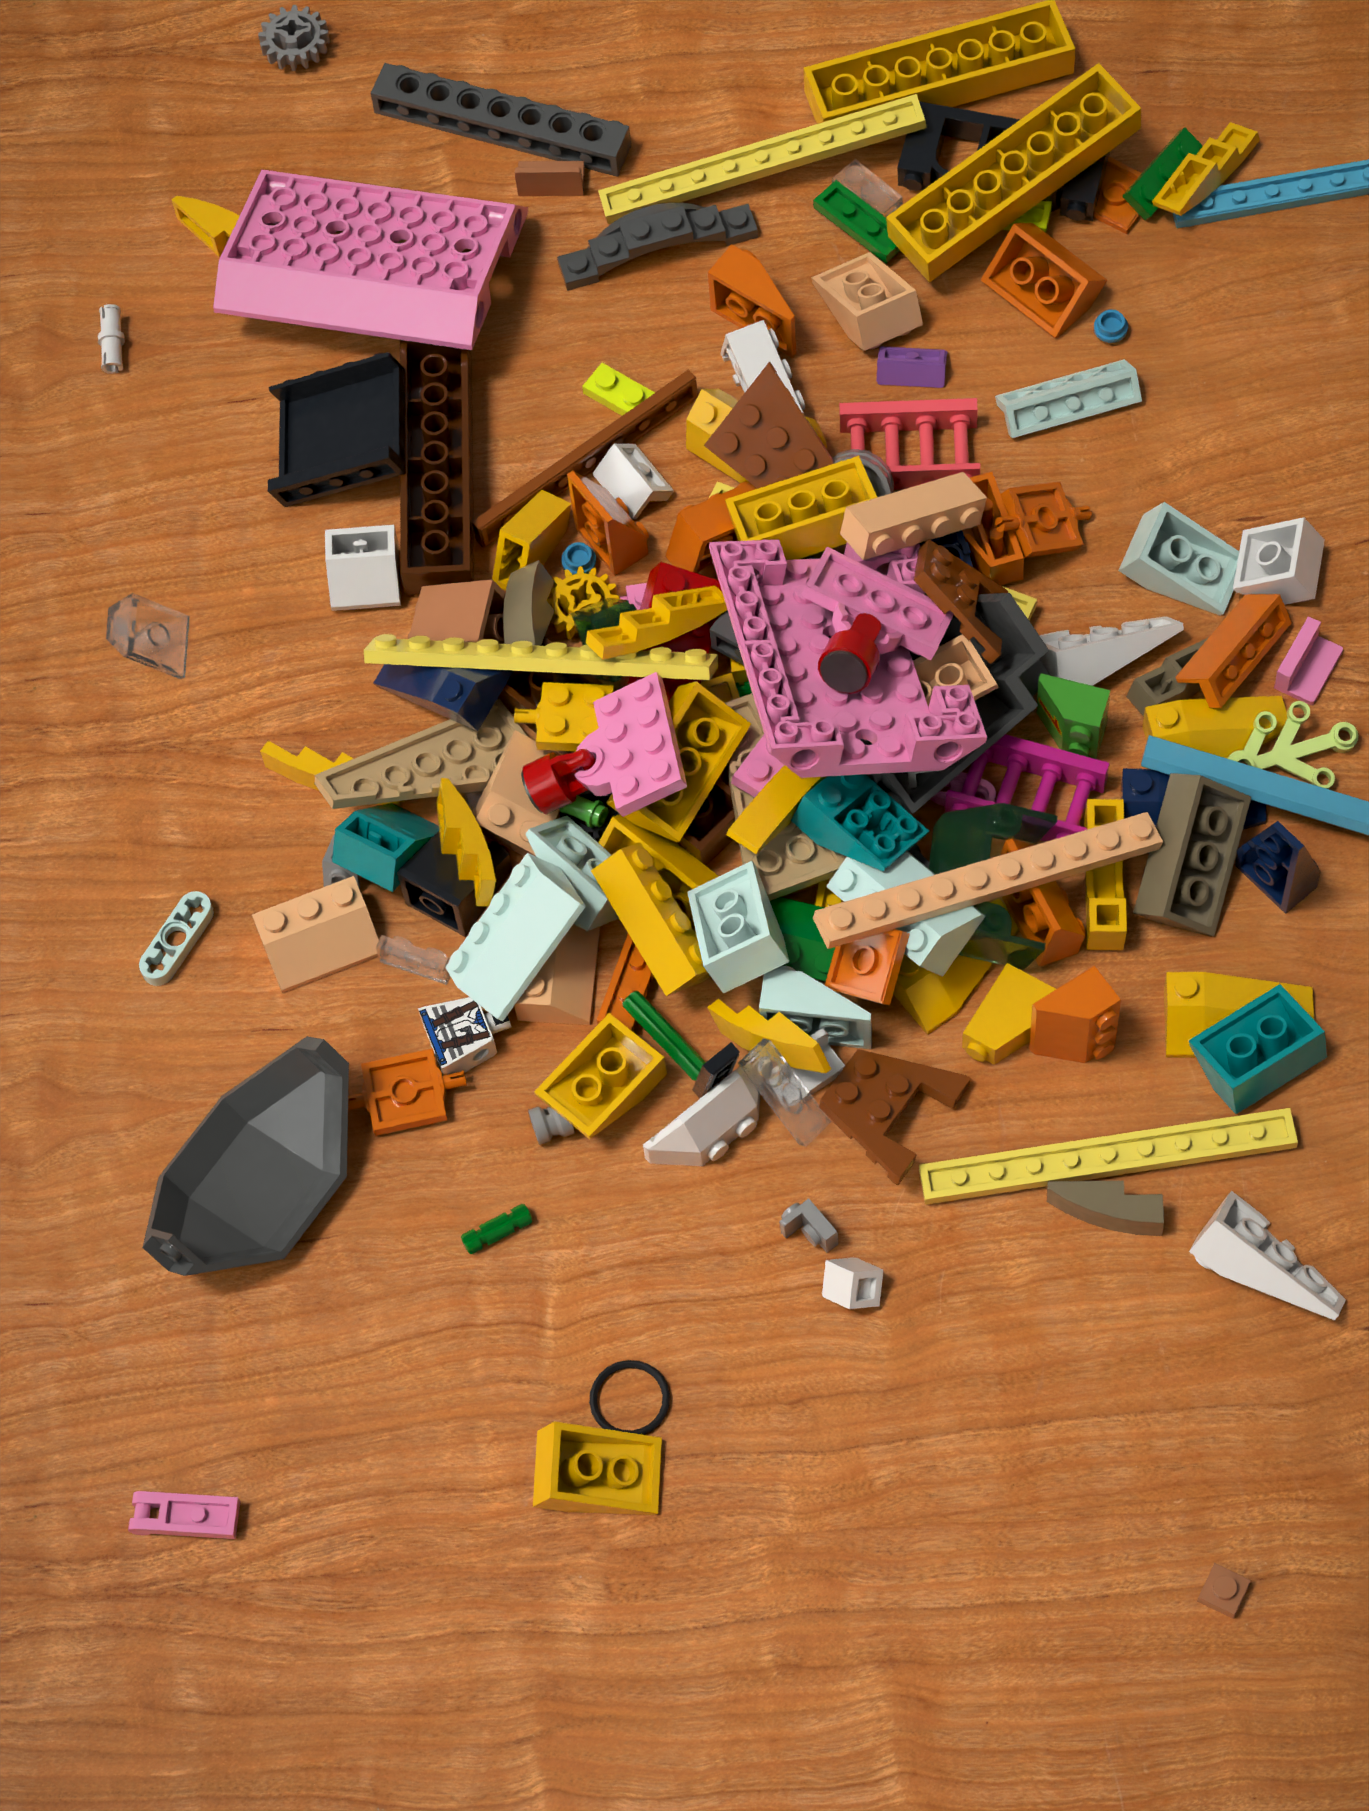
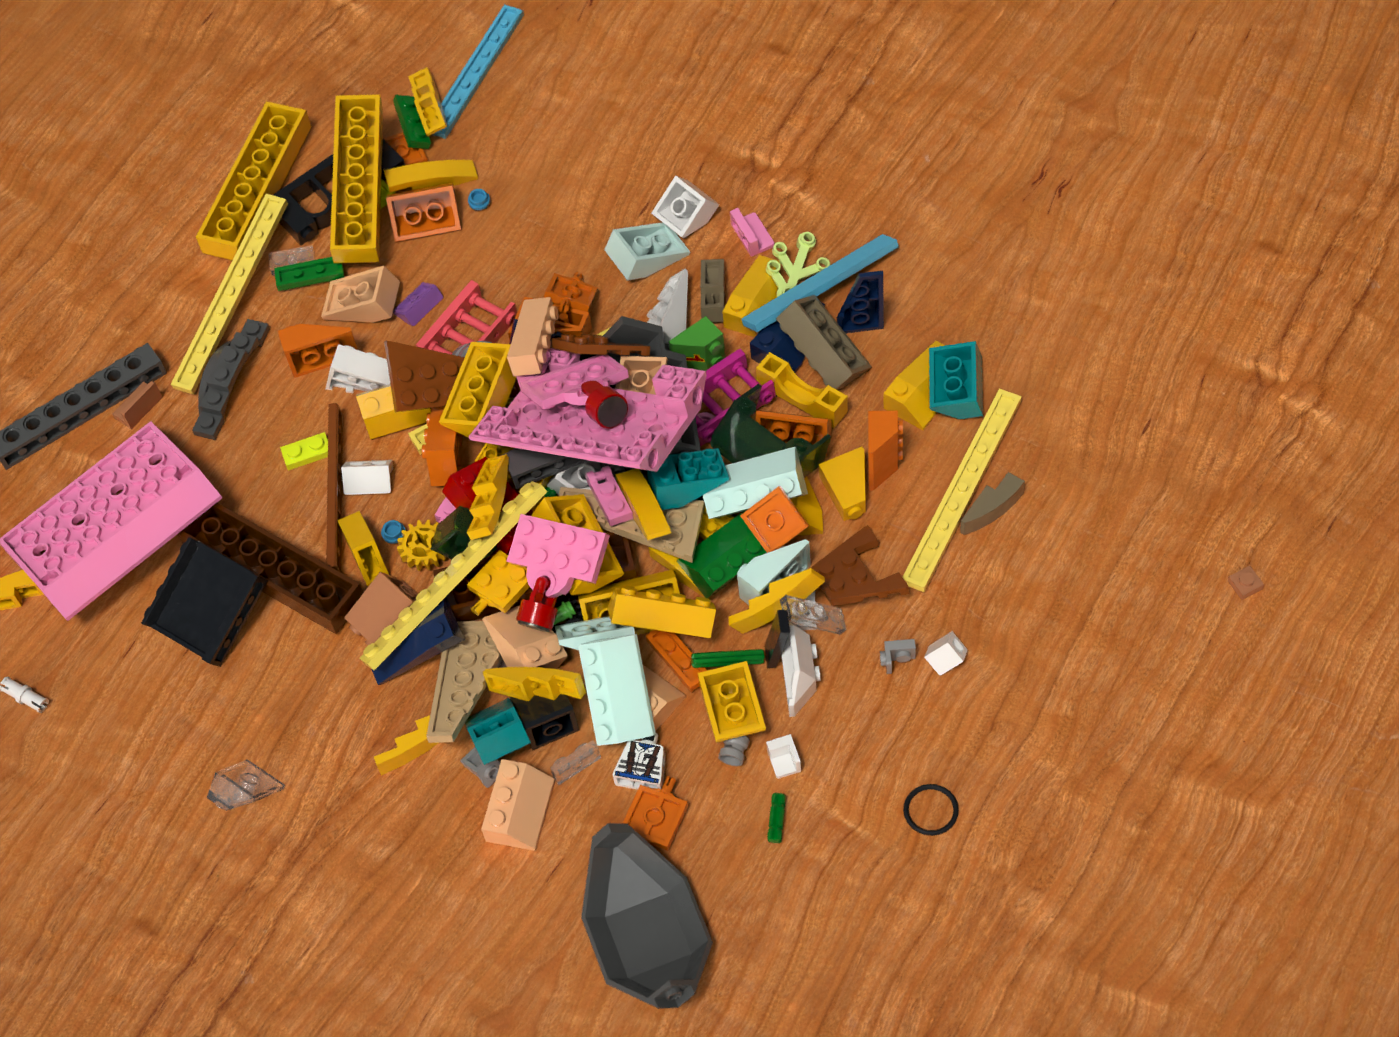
camera: 55 degrees left, 5 degrees down
light aqua beam [139,891,214,986] -> none
white slope [325,525,401,611] -> none
dark tan slope [503,560,554,646] -> none
yellow slope [533,1421,662,1515] -> none
orange slope [567,471,649,576] -> none
light aqua slope [687,861,789,993] -> none
light nougat plate [813,812,1163,949] -> none
light aqua fence [995,359,1142,438] -> none
orange panel [1175,594,1292,708] -> none
white wedge [1189,1191,1346,1320] -> none
none -> yellow slope [384,160,478,193]
none -> white panel [766,734,801,779]

